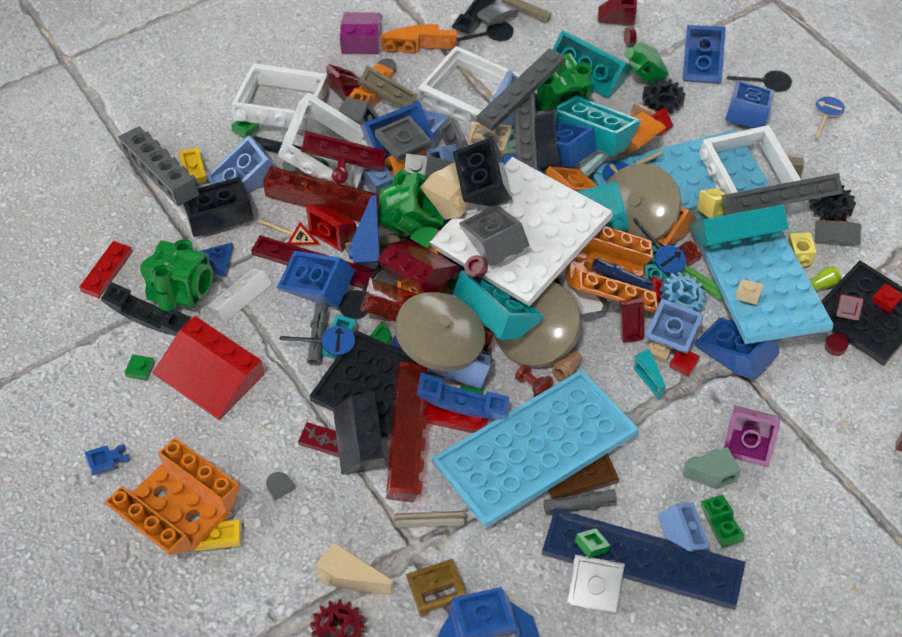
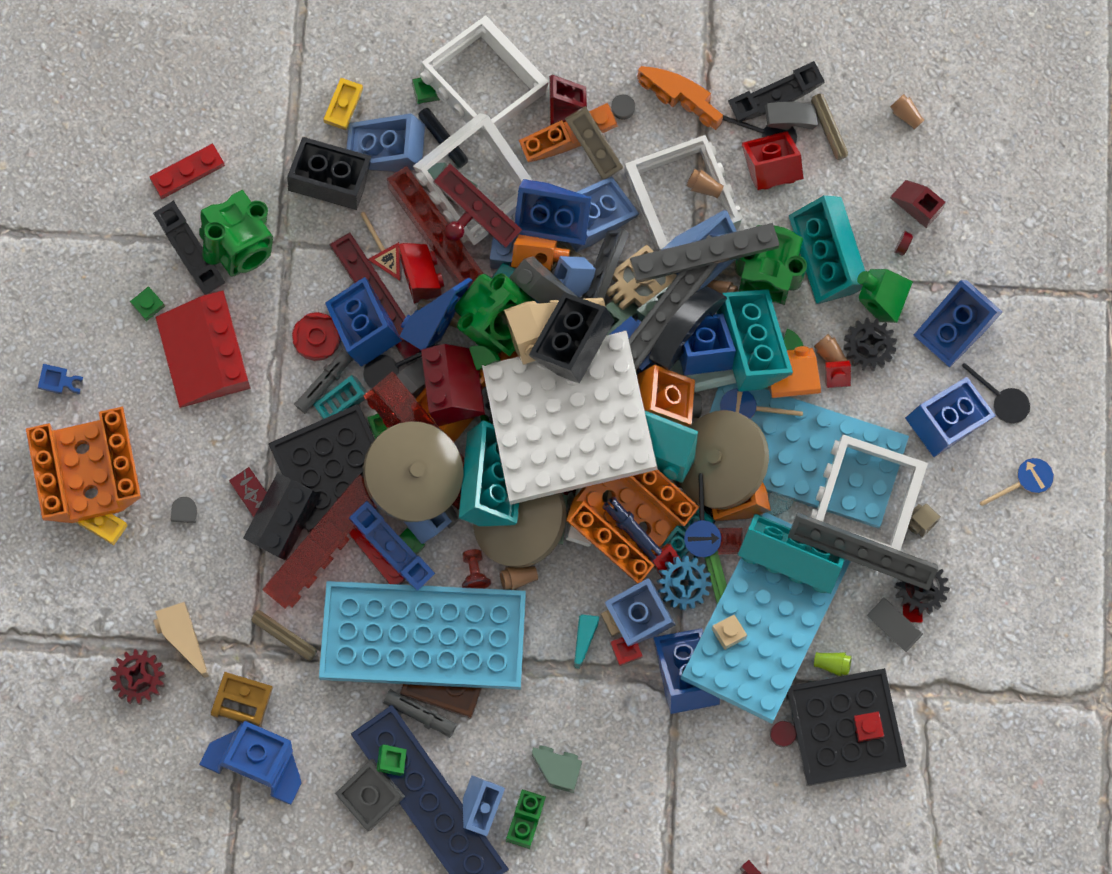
camera: 35 degrees right, 20 degrees up
dark grey brick [118,126,199,206] -> none
blue tile [200,242,233,277] -> none
white slope [207,268,271,322] -> none
blue piece [279,326,355,356] -> none
magenta slope [340,12,381,54] -> none
dark grey slope [340,97,380,125] -> none
dark grey tile [375,116,432,162] -> none
dark grey slope [459,205,530,265] -> none
tile [465,255,488,279] -> none
dark red tile [620,298,644,343] -> none
light yellow brick [697,188,726,218] -> none
magenta slope [723,405,780,467] -> none
light yellow brick [788,232,817,267] -> none
plate [835,293,864,320] -> none
none -> red tile [292,312,341,361]
none -> medium nougat cone [686,169,724,199]
none -> red slope [742,131,804,190]

